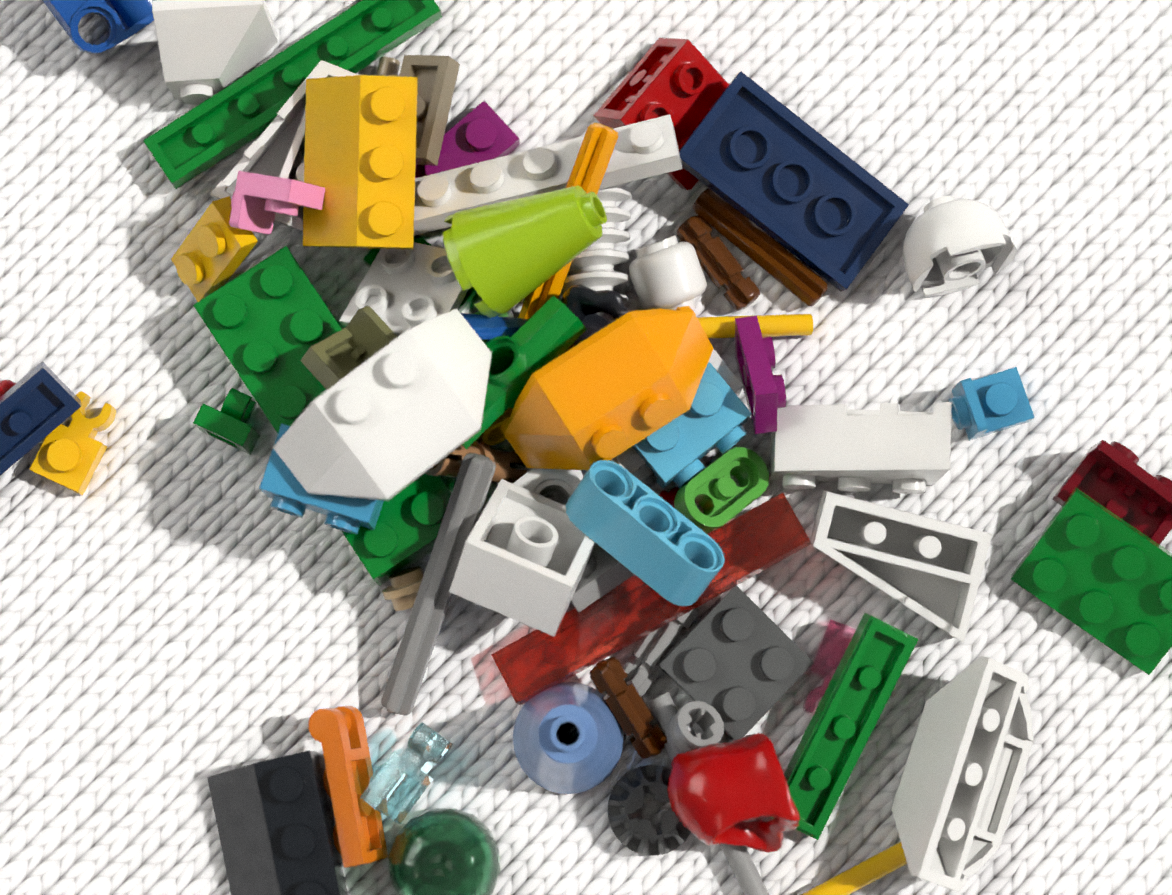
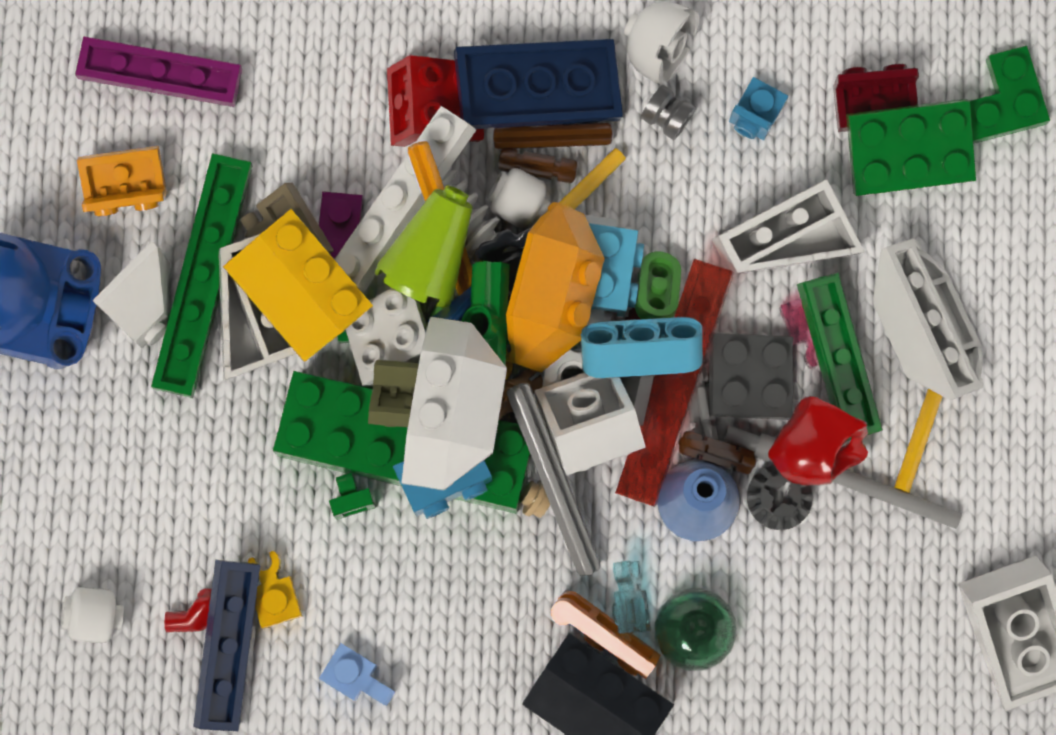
camera: 40 degrees left, 0 degrees up
yellow plate [171,196,258,302] -> none
bright pink bracket [229,171,325,235] -> none
light grey bush [667,701,724,753] -> none
magenta plate [735,315,786,434] -> none
white wedge [770,402,951,494] -> none
none -> light blue plate [319,643,395,706]
none -> flat silver wheel [640,85,696,141]

